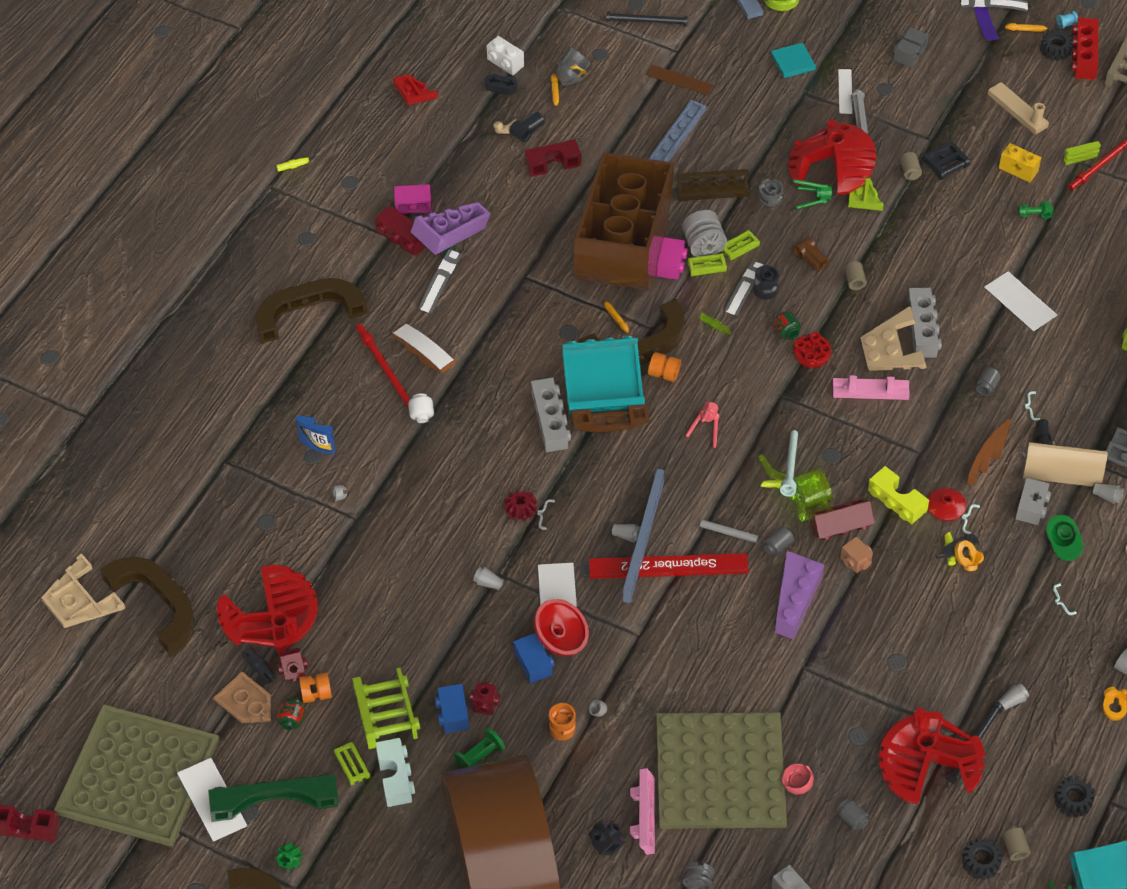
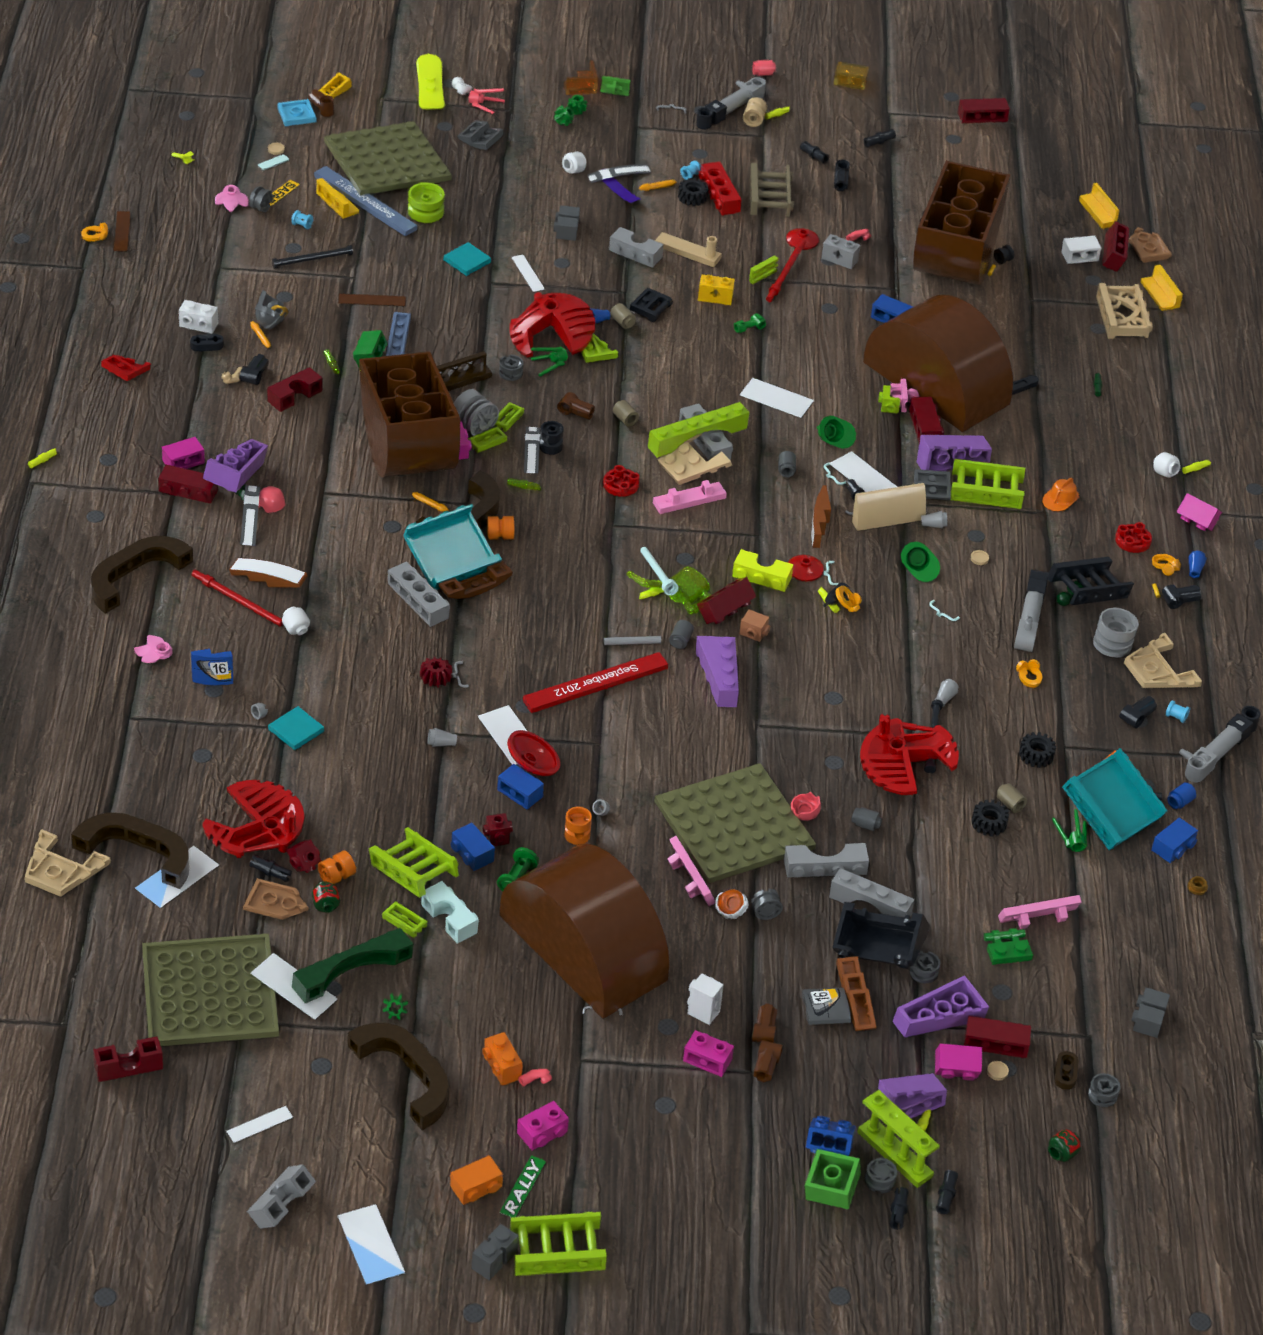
camera: 30 degrees left, 10 degrees down
black brick [588,820,626,855] -> none
light grey cone [612,524,641,543] -> none
sand blue tile [623,469,664,603] -> none
coral plant [685,402,720,448] -> none
dark green head [773,312,801,340] -> none
light grey axle [851,90,868,134] -> none
light grey brick [1016,478,1051,525] -> none
none -> bright pink plate [134,635,172,663]
none -> sticker [135,846,219,908]
none -> coral hair [259,486,285,513]
none -> teal tile [268,706,324,751]
none -> clear neon green piece [323,349,340,374]
none -> green brick [353,330,387,368]
none -> blue cone [590,308,610,324]
none -> light grey arch [609,227,663,268]
none -> lime arch [648,402,750,458]
none -> orange hair [715,889,749,919]
none -> light grey arch [784,843,869,877]
none -> green piece [816,415,856,449]
none -> white sticker [829,451,897,492]

